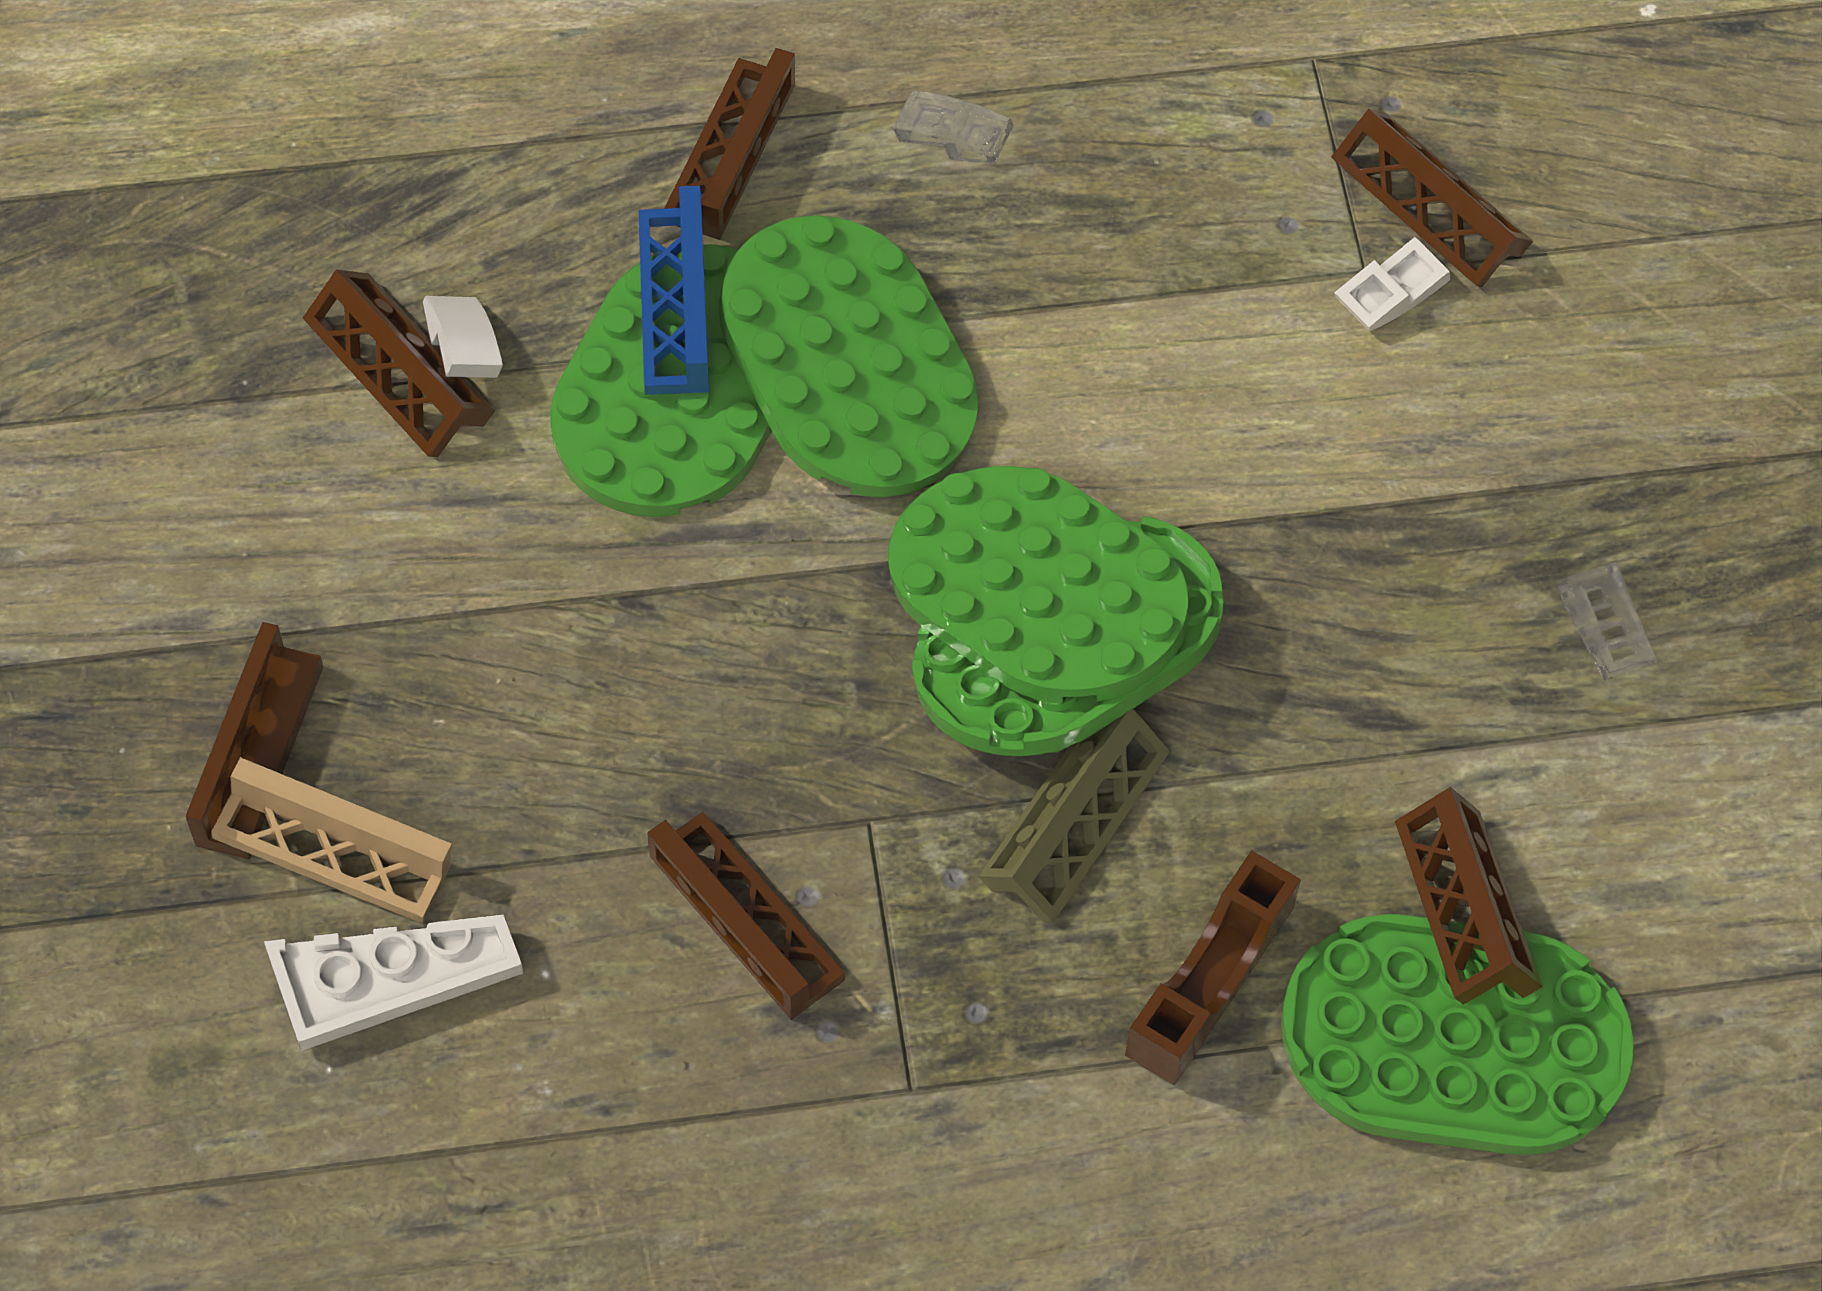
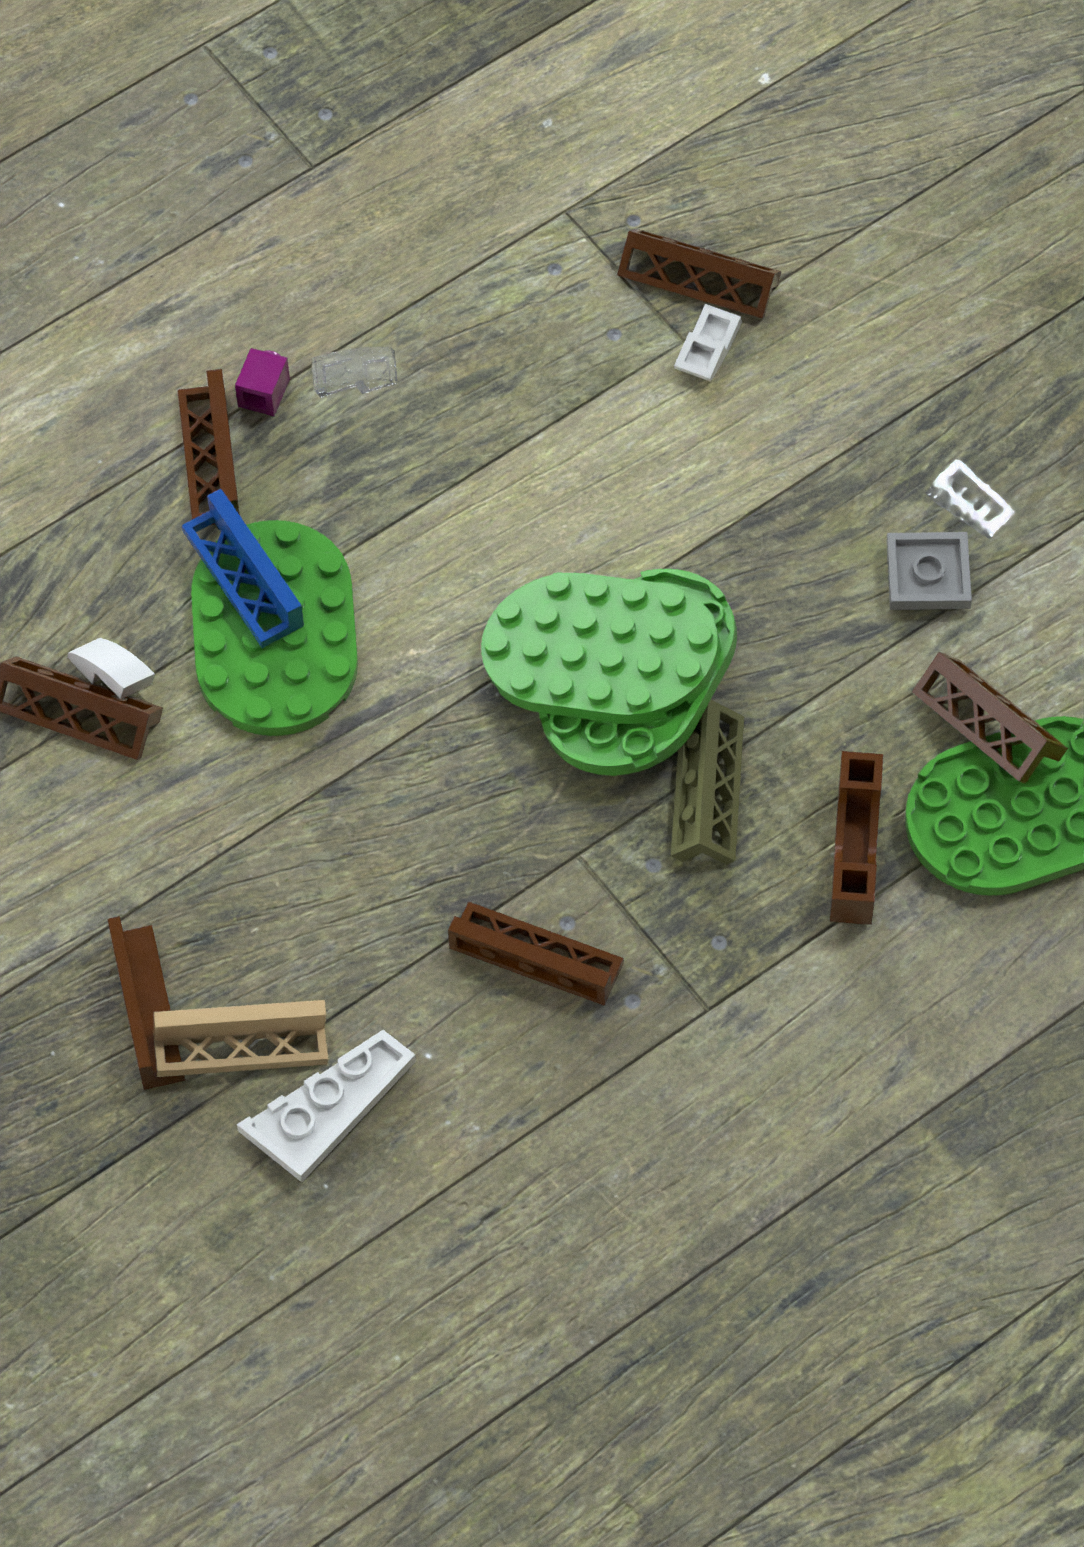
camera: 25 degrees left, 0 degrees up
bright green plate [719,215,978,497] -> none
none -> magenta brick [235,348,290,416]
none -> light grey plate [886,532,972,610]

